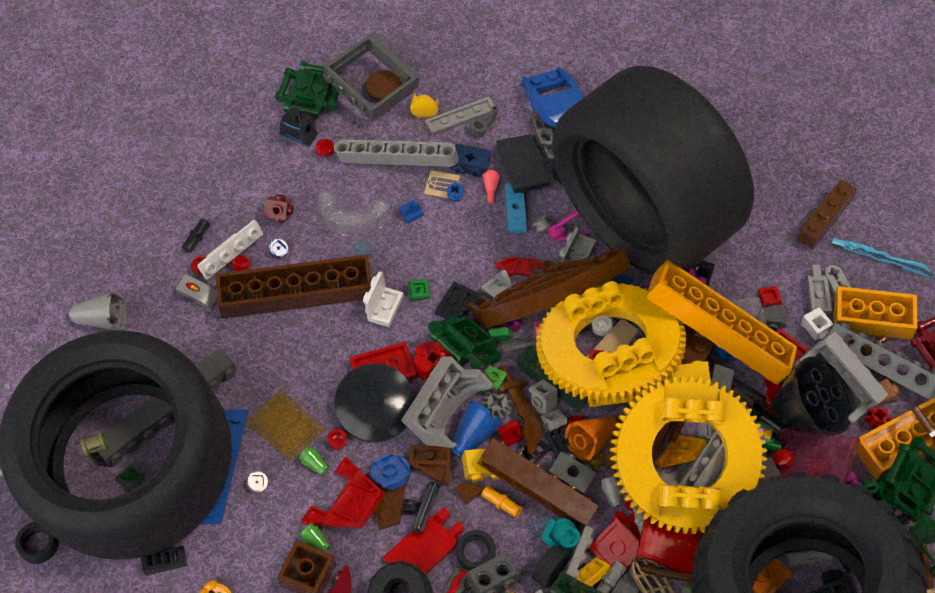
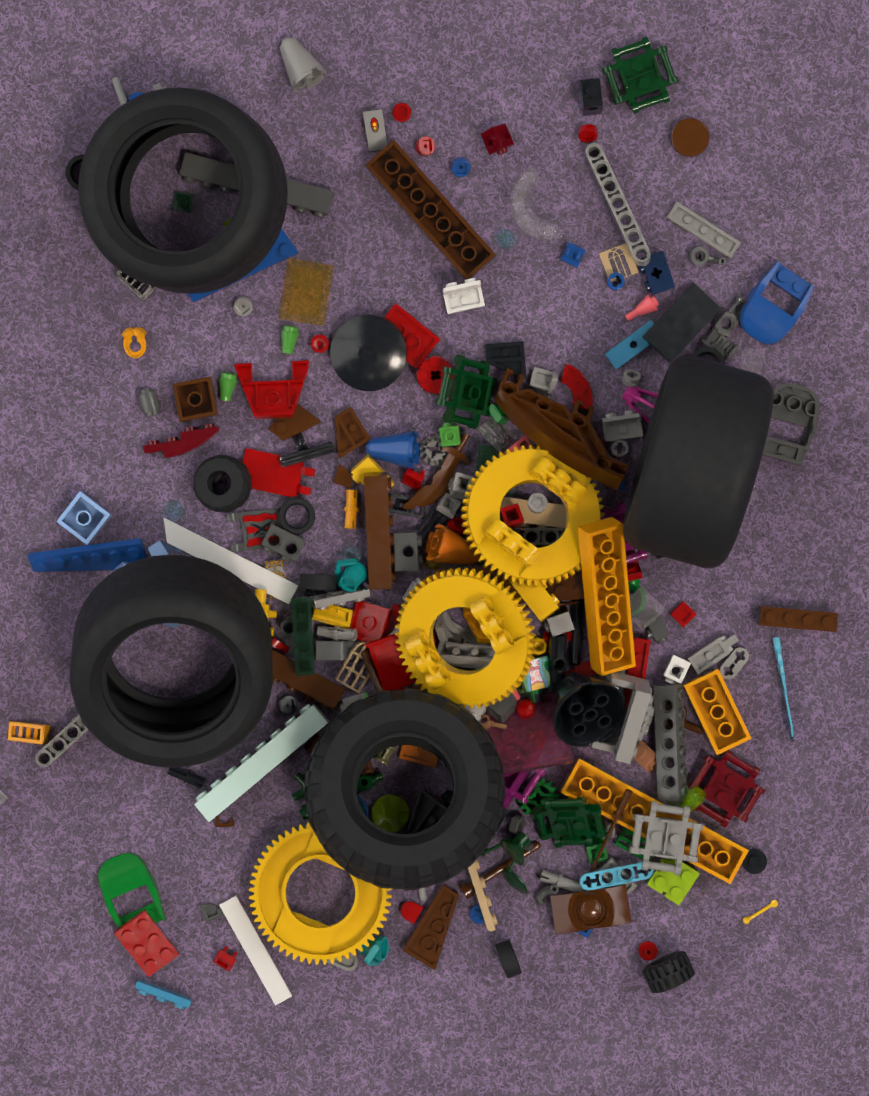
camera: 55 degrees right, 30 degrees up
olive bush [80,432,109,457] -> none
black axle [182,218,210,252] -> none
white bracket [197,220,263,280] -> none
dark grey window [324,33,419,121] -> none
blue tile [370,454,411,490] -> none
light grey piece [401,357,493,448] -> none
green tile [408,279,430,300] -> none
yellow hair [410,93,438,119] -> none
red gear [864,406,892,429] -> none

